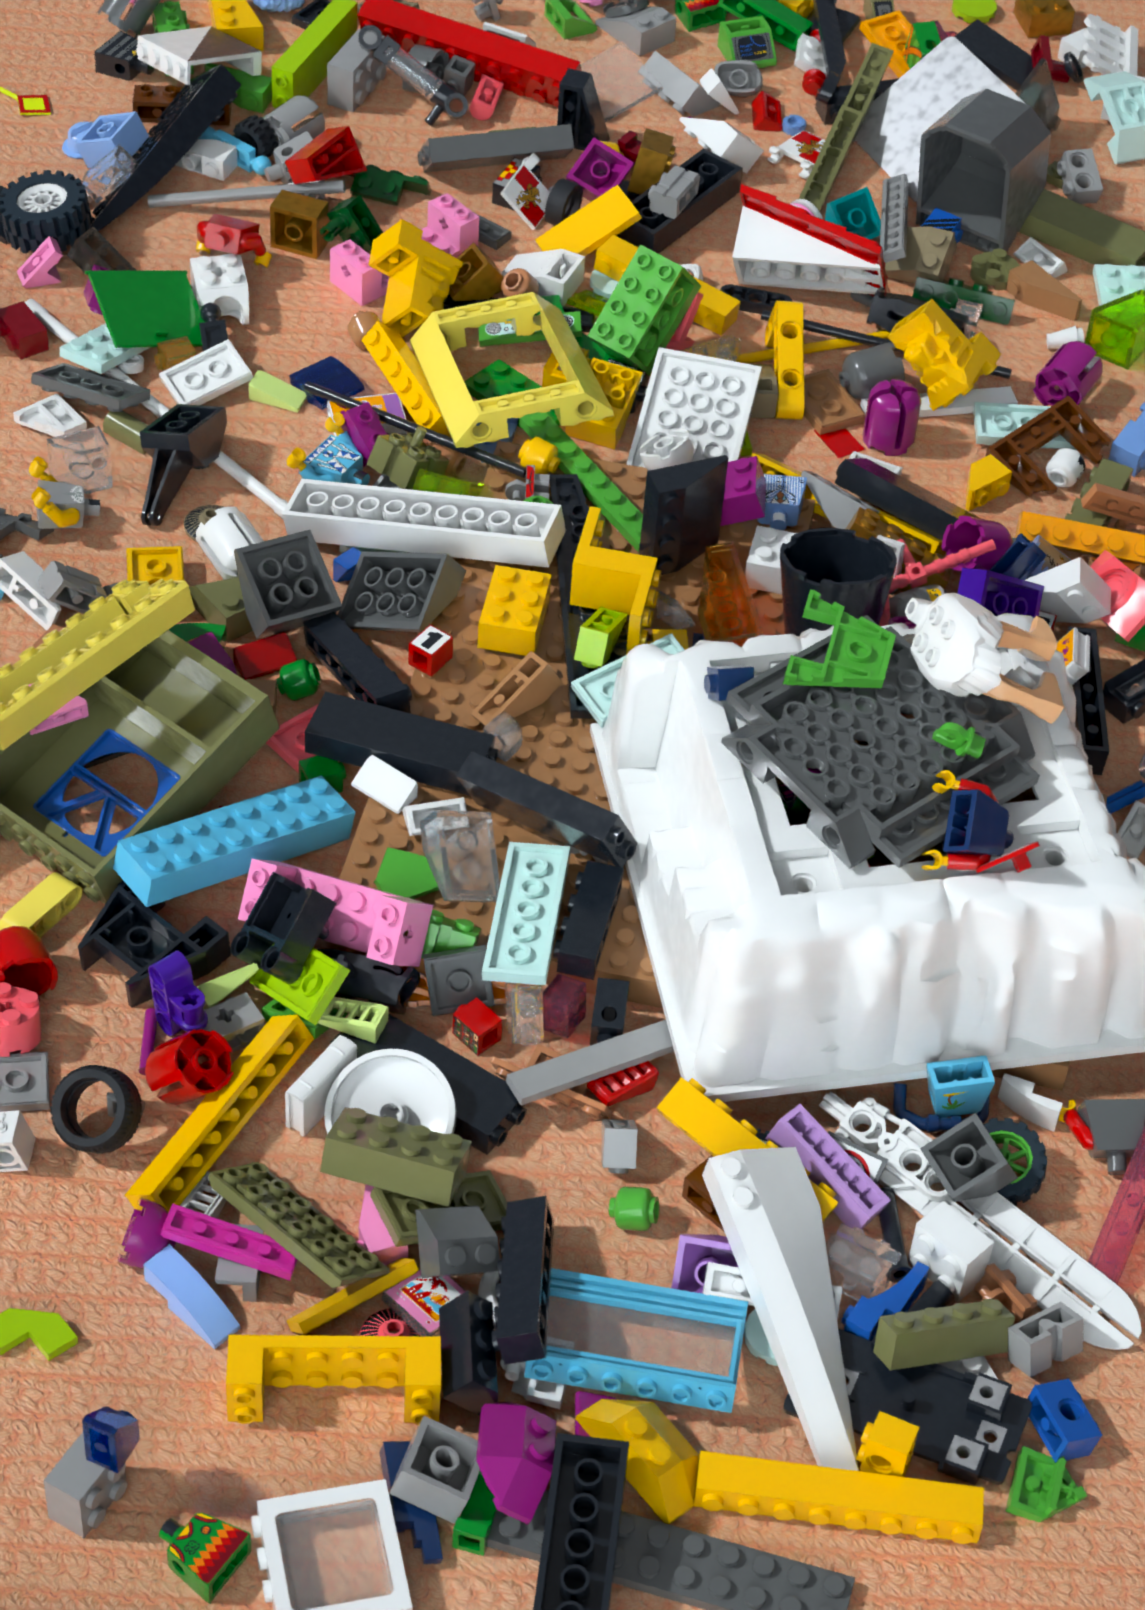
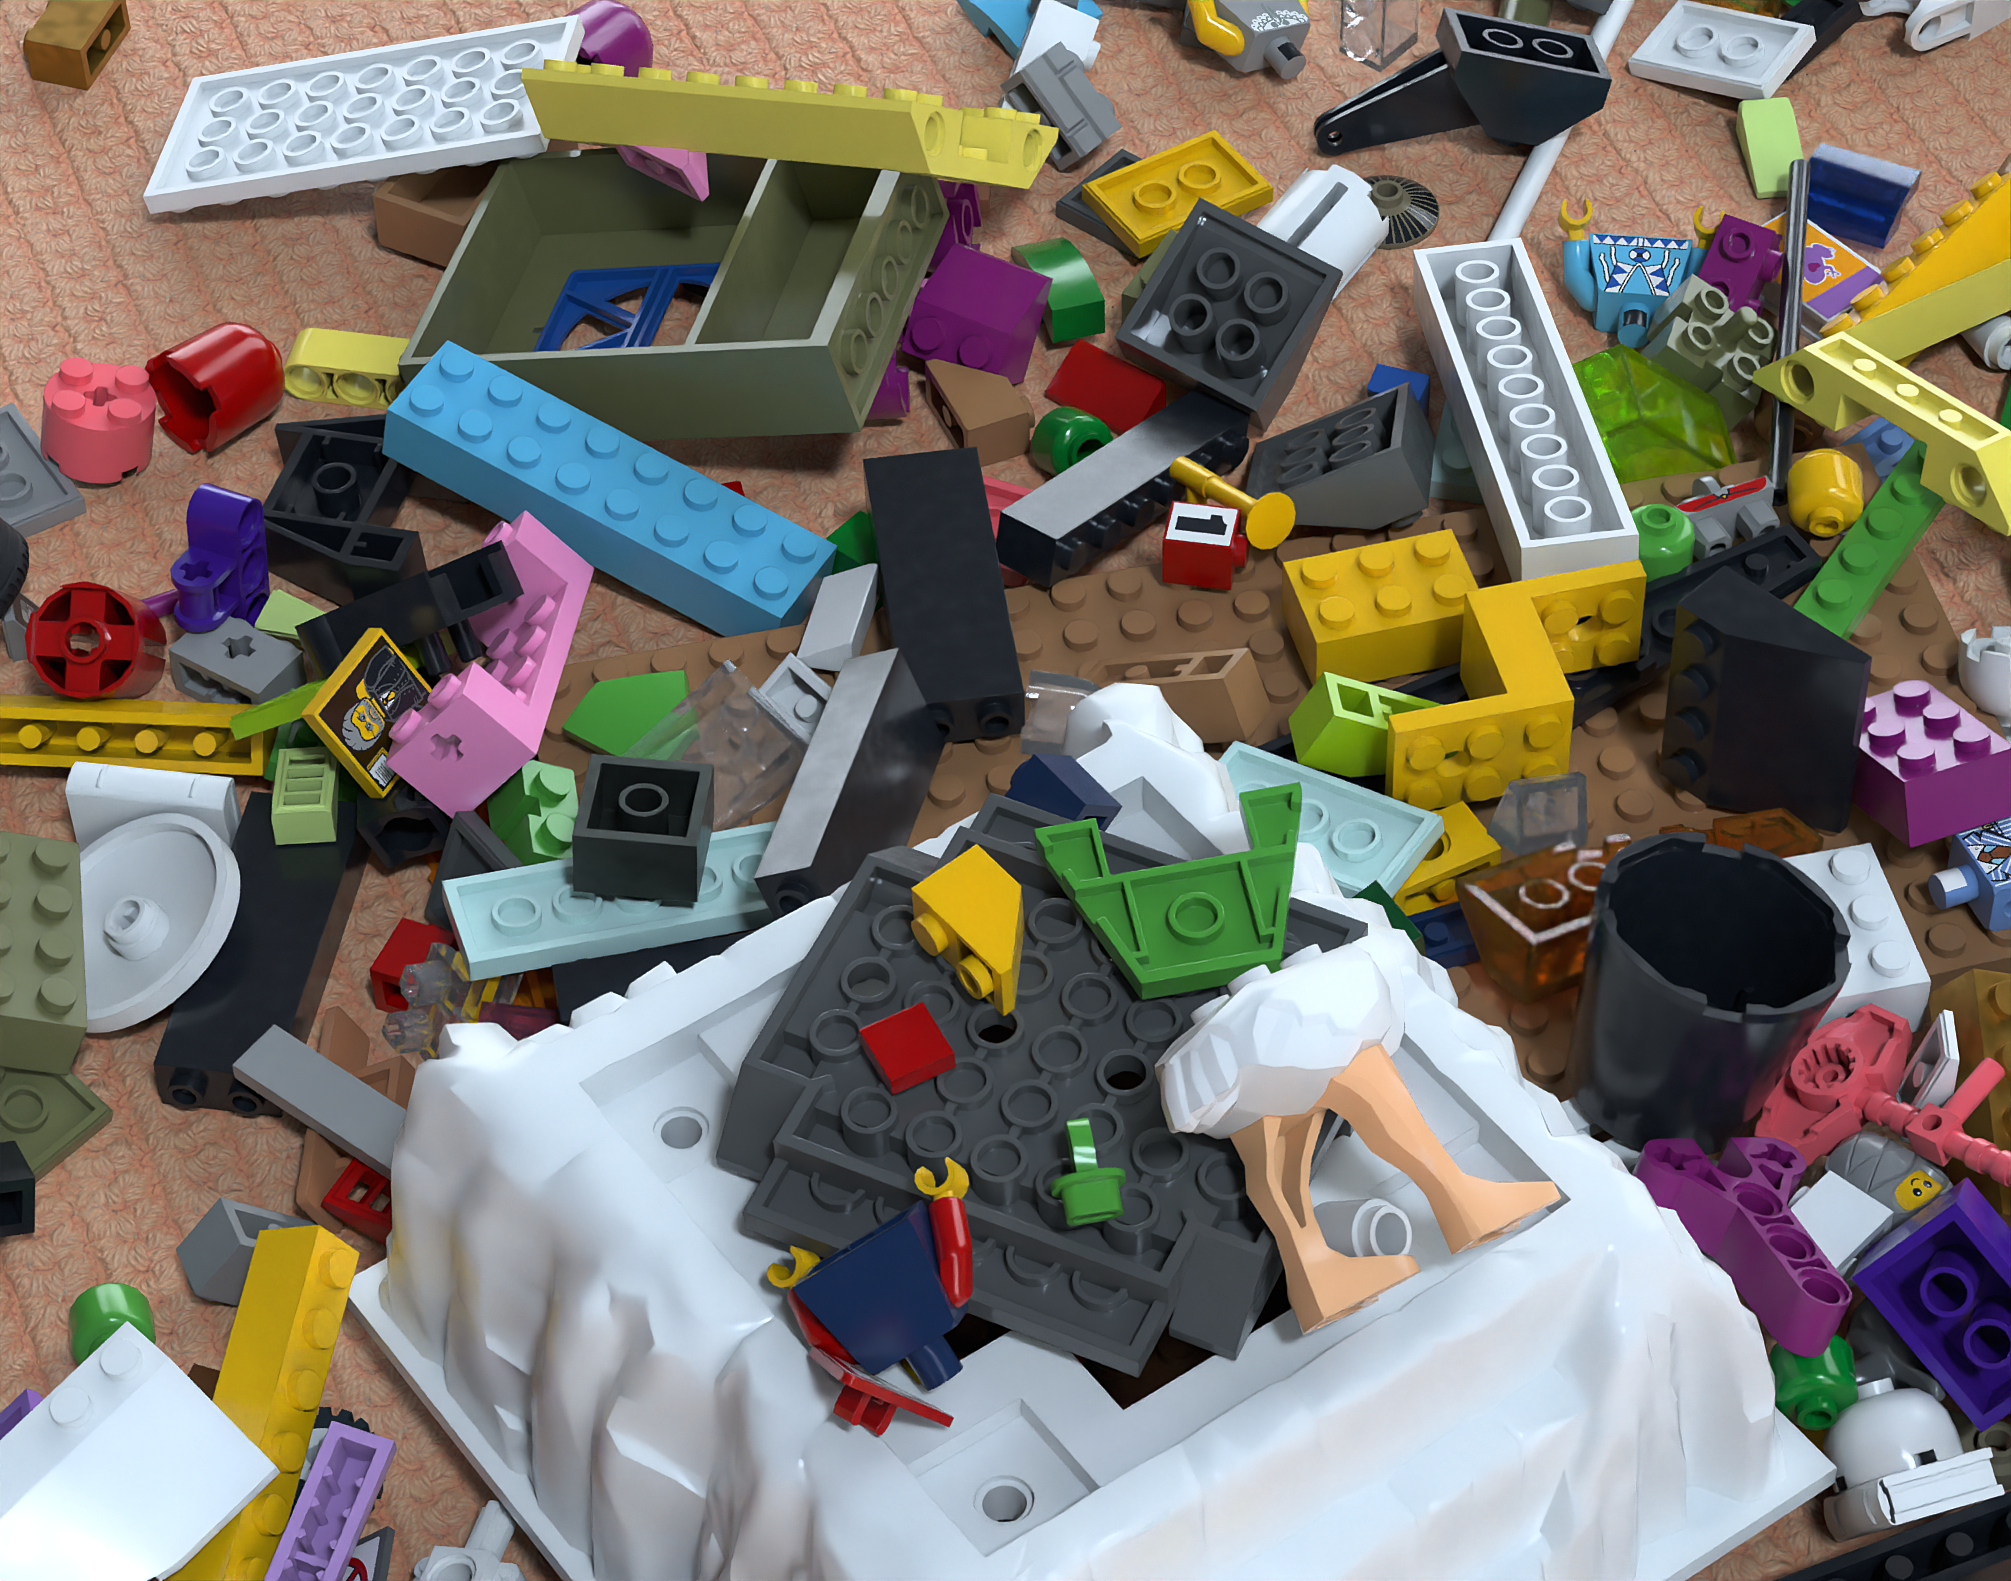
camera: 70 degrees right, 0 degrees up
none -> tile [300,628,432,798]
none -> pearl dark grey brick [572,754,714,902]
none -> red tile [859,1002,956,1096]
none -> yellow slope [911,844,1024,1016]
none -> yellow piece [1169,456,1296,550]

